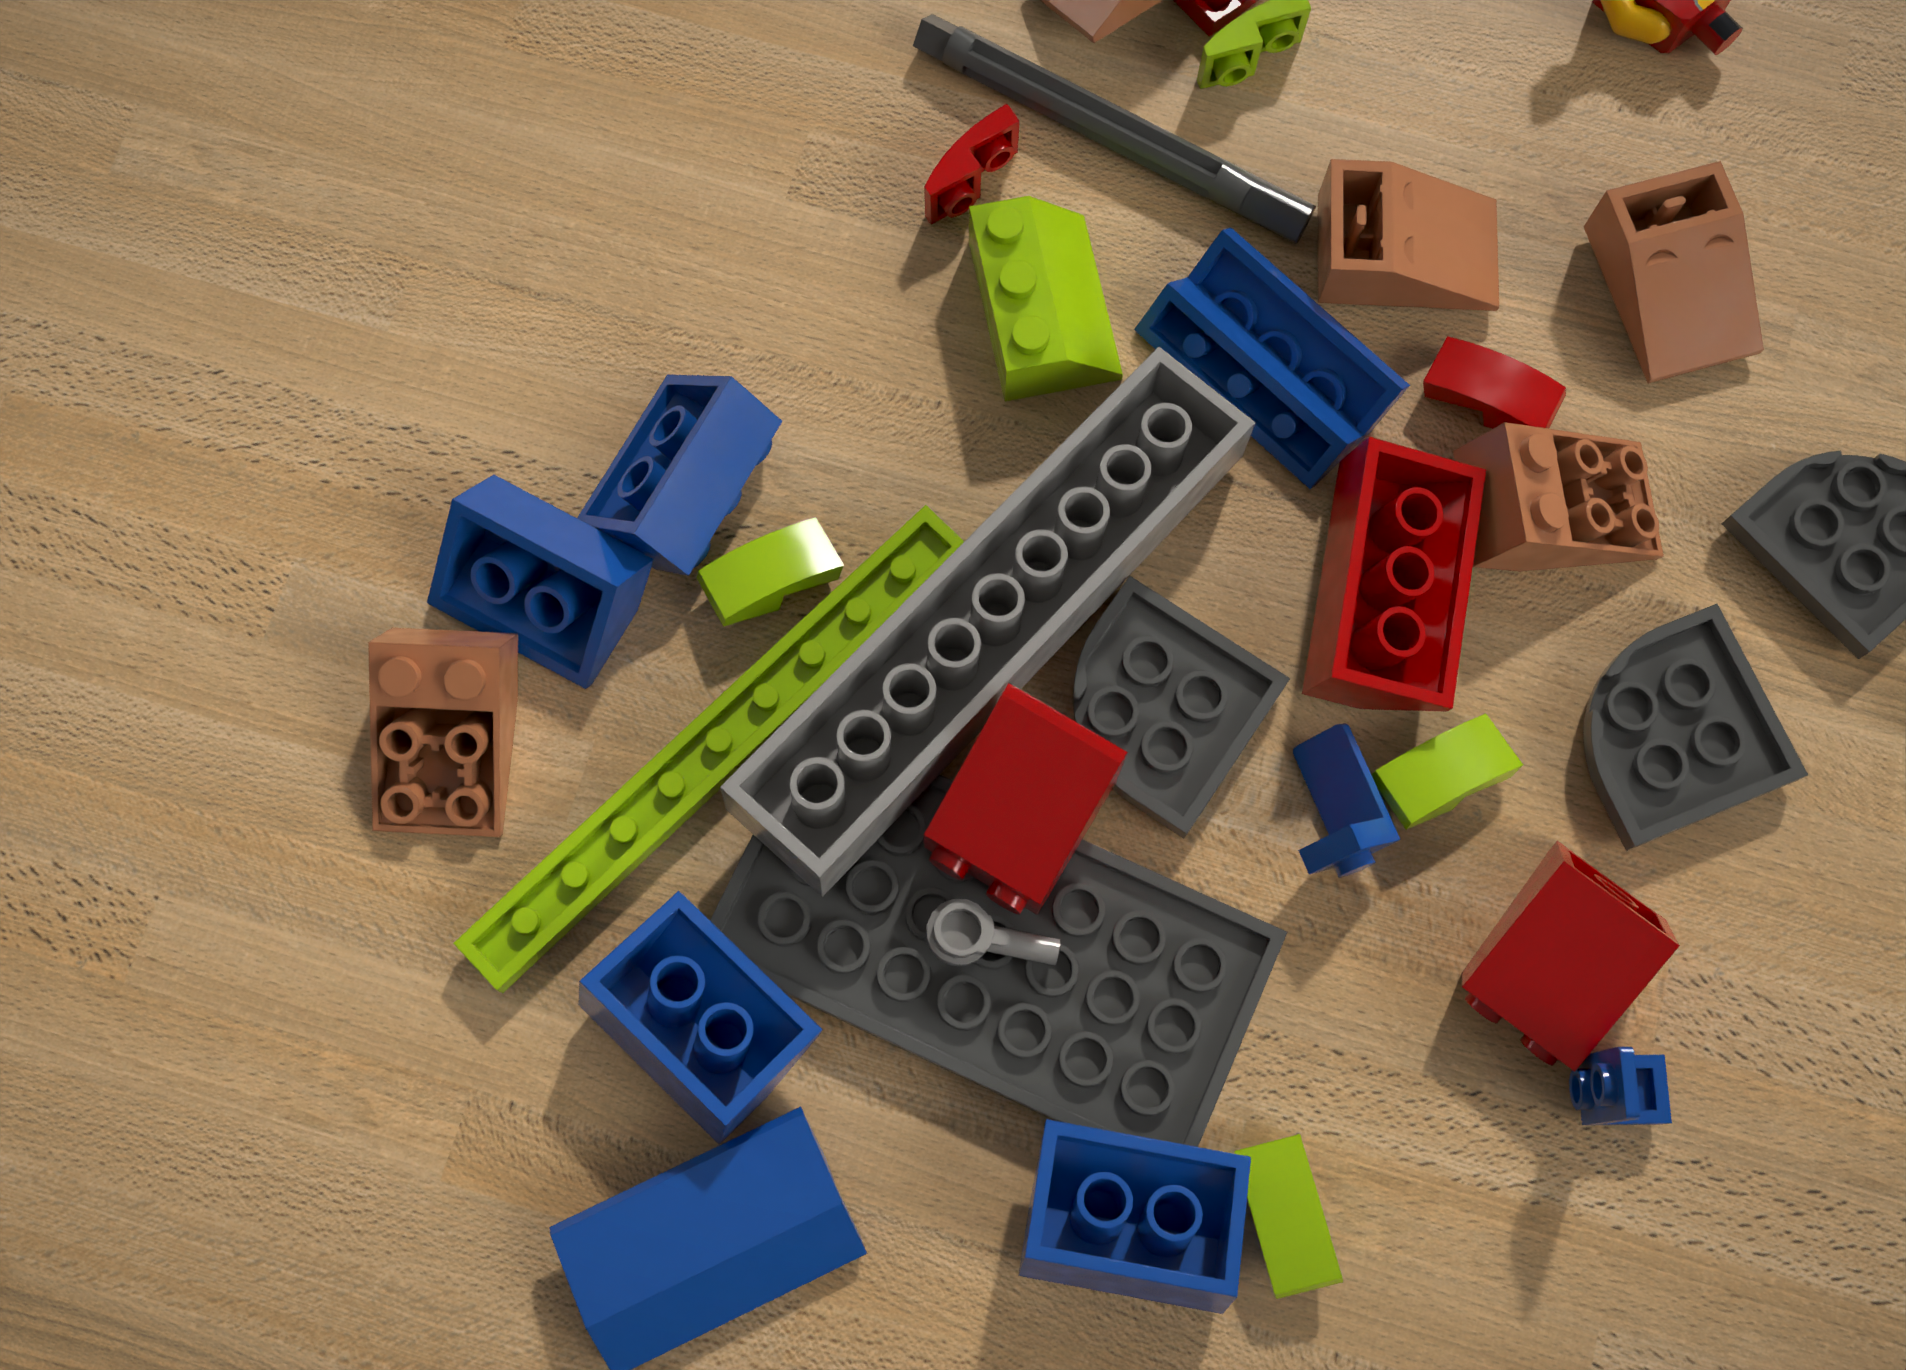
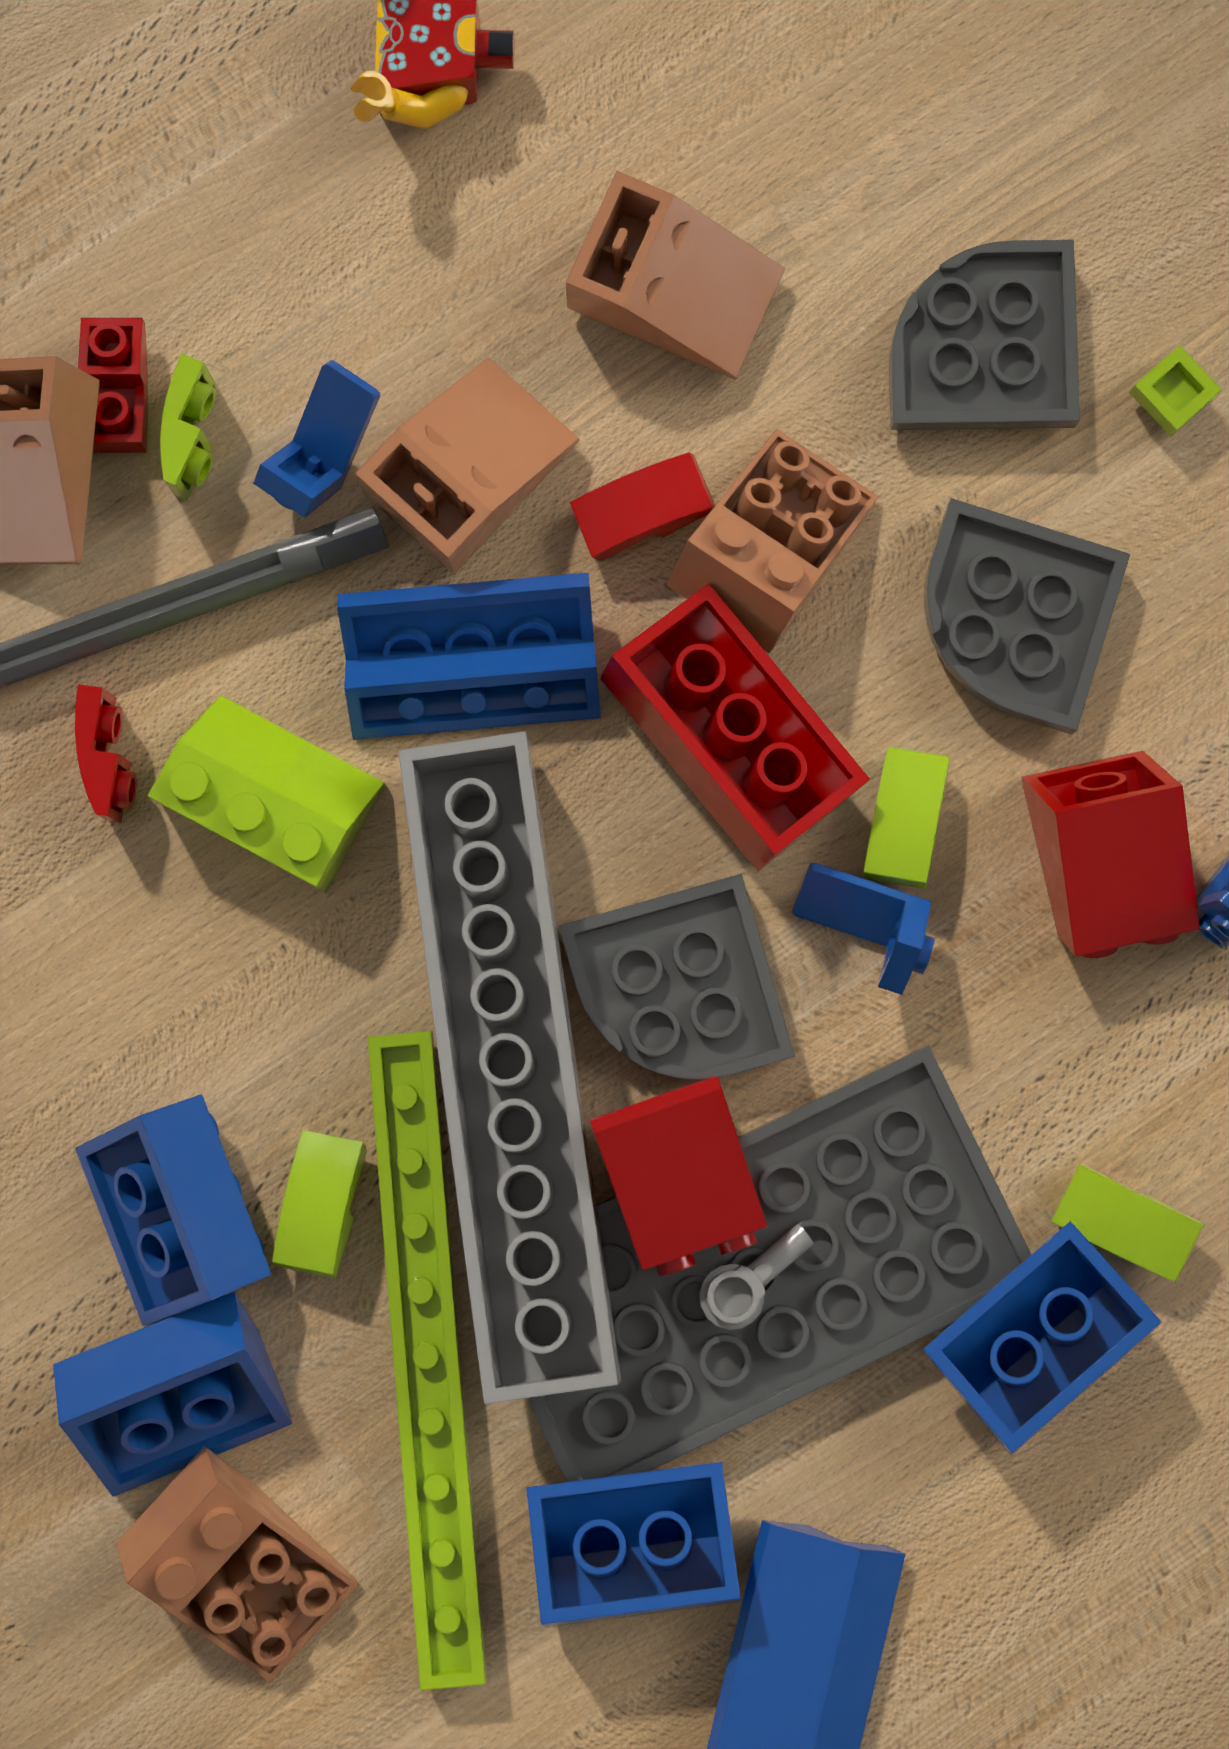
camera: 50 degrees left, 10 degrees up
none -> blue bracket [253,360,380,518]

